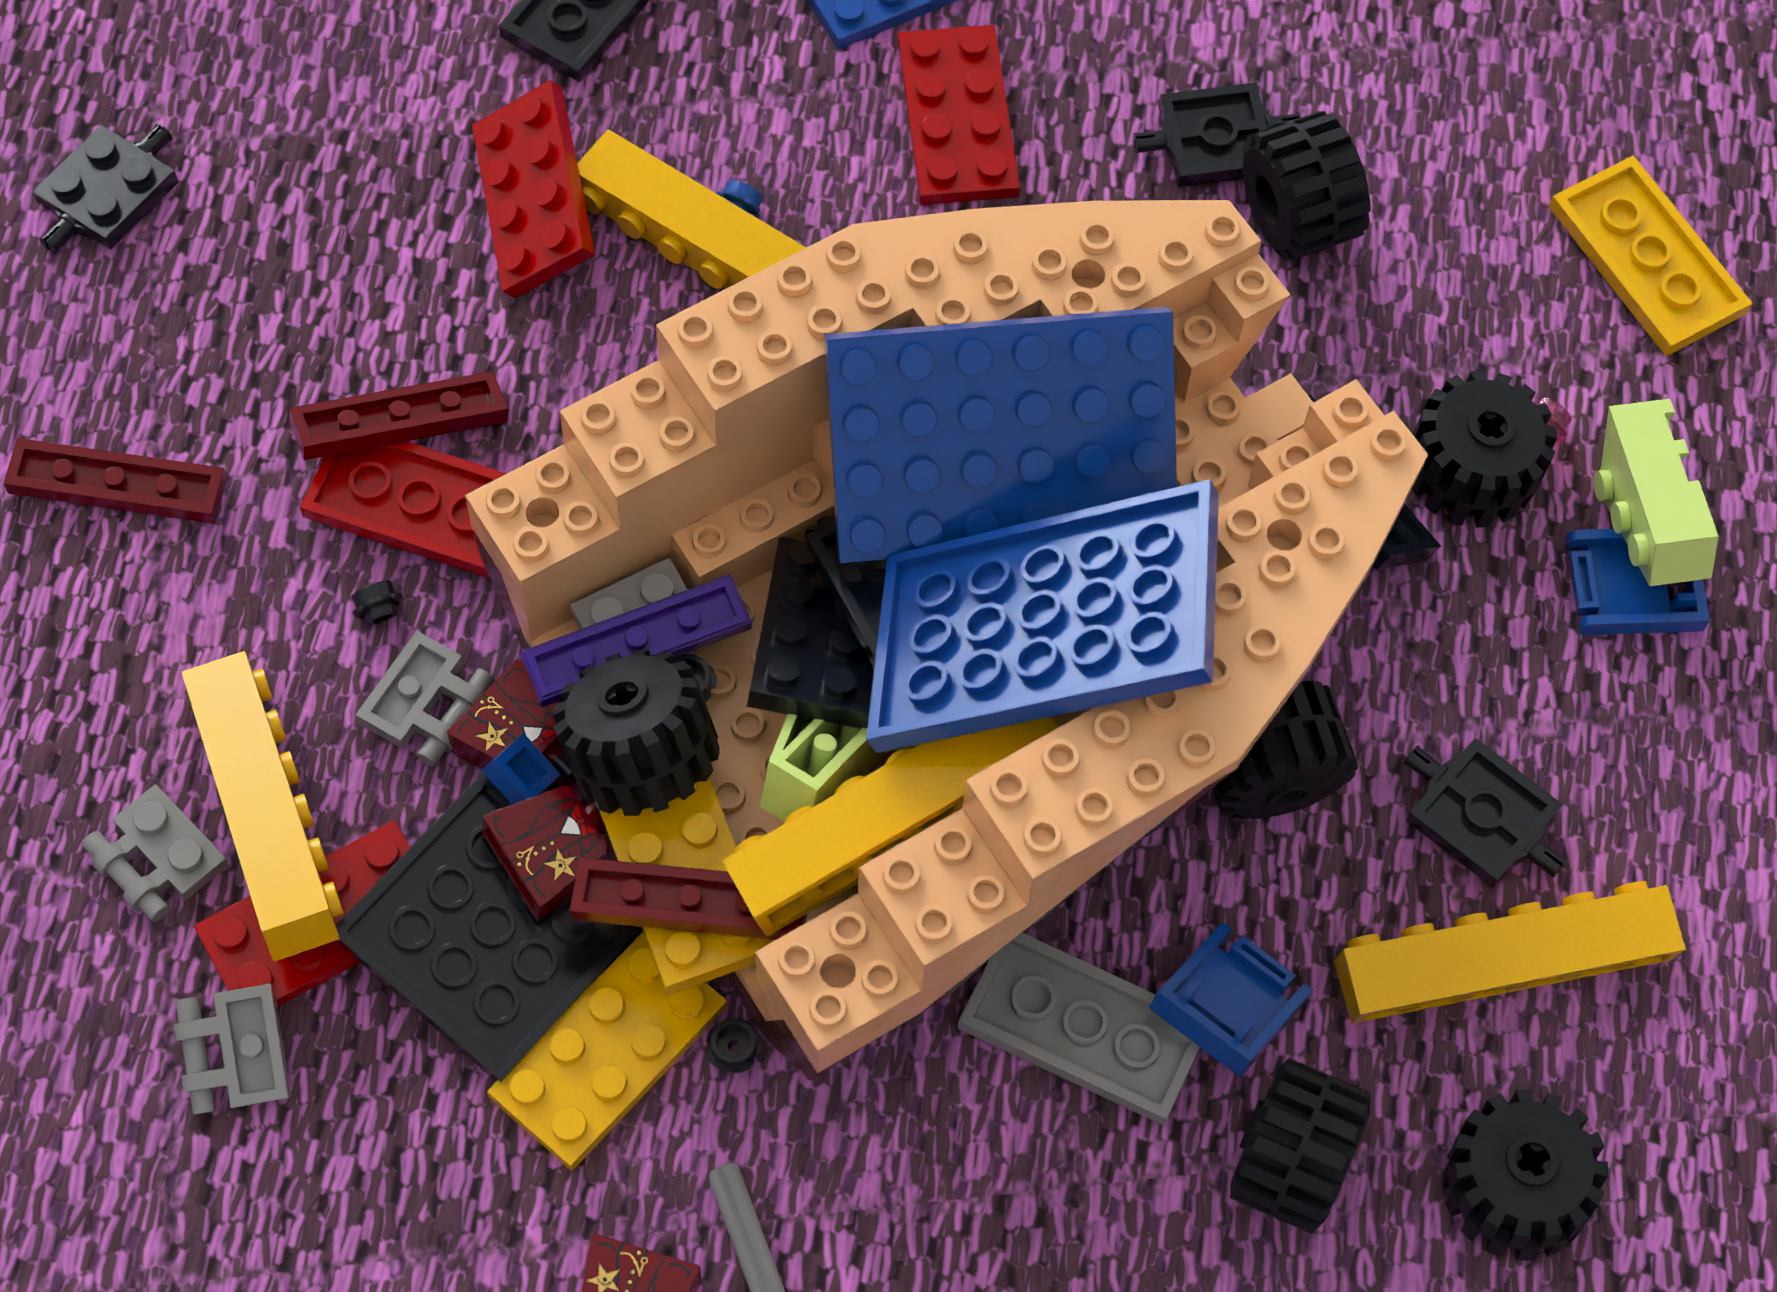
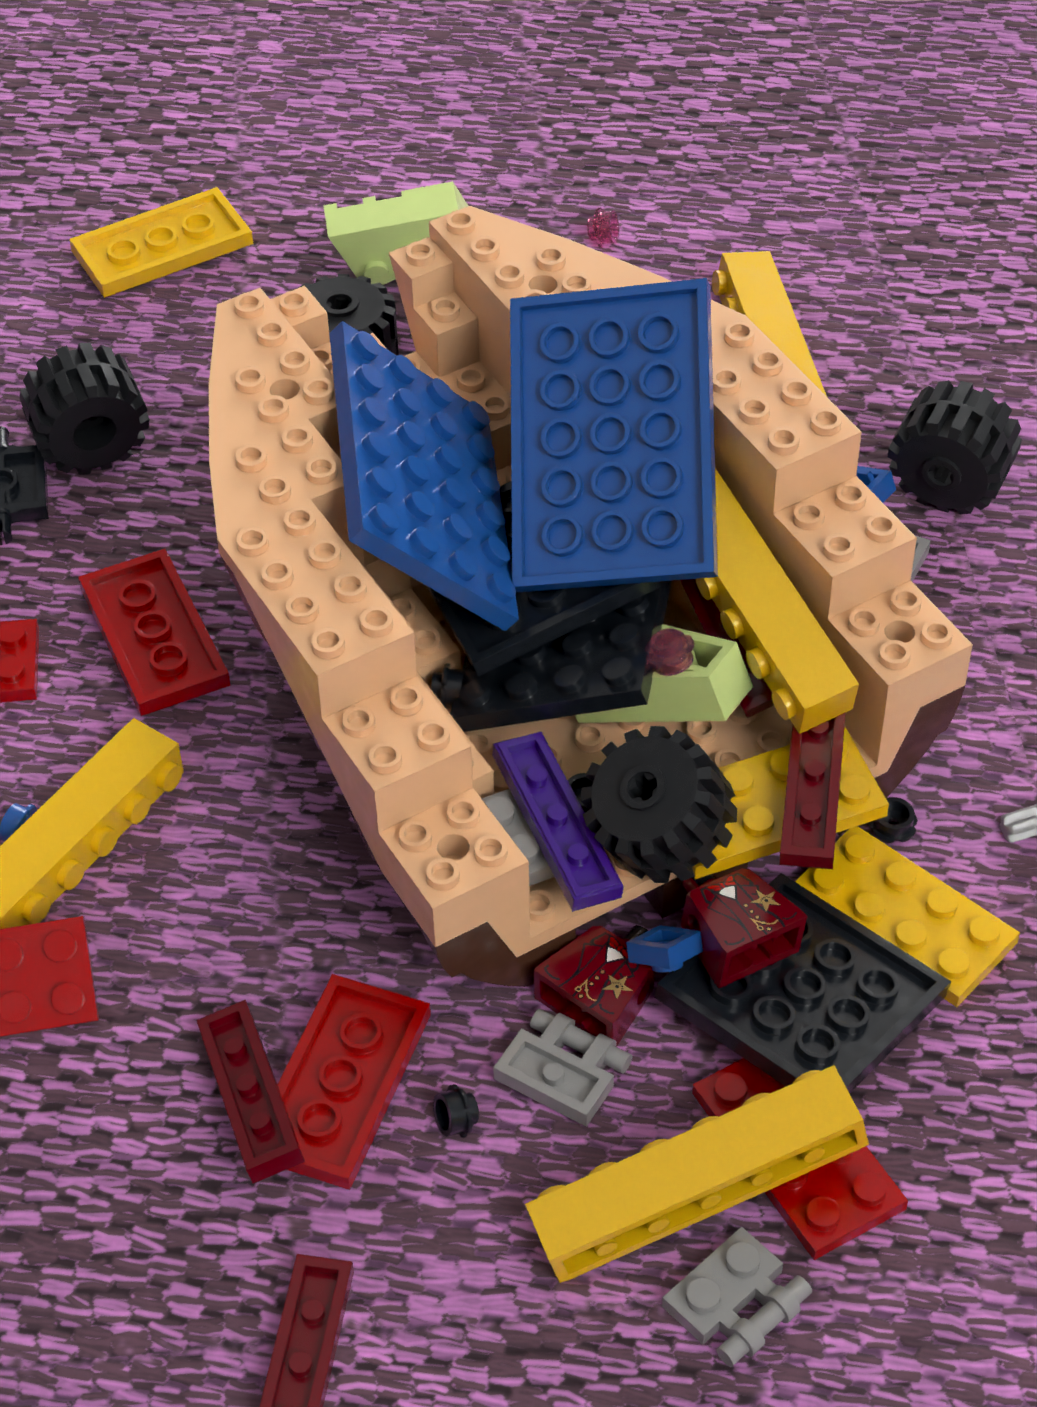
camera: 85 degrees left, 15 degrees down
light grey plate [173,983,291,1115] -> none
black wheel [1443,1089,1608,1261] -> none
none -> clear pink plate [587,207,619,248]
none -> clear pink plate [645,628,694,676]

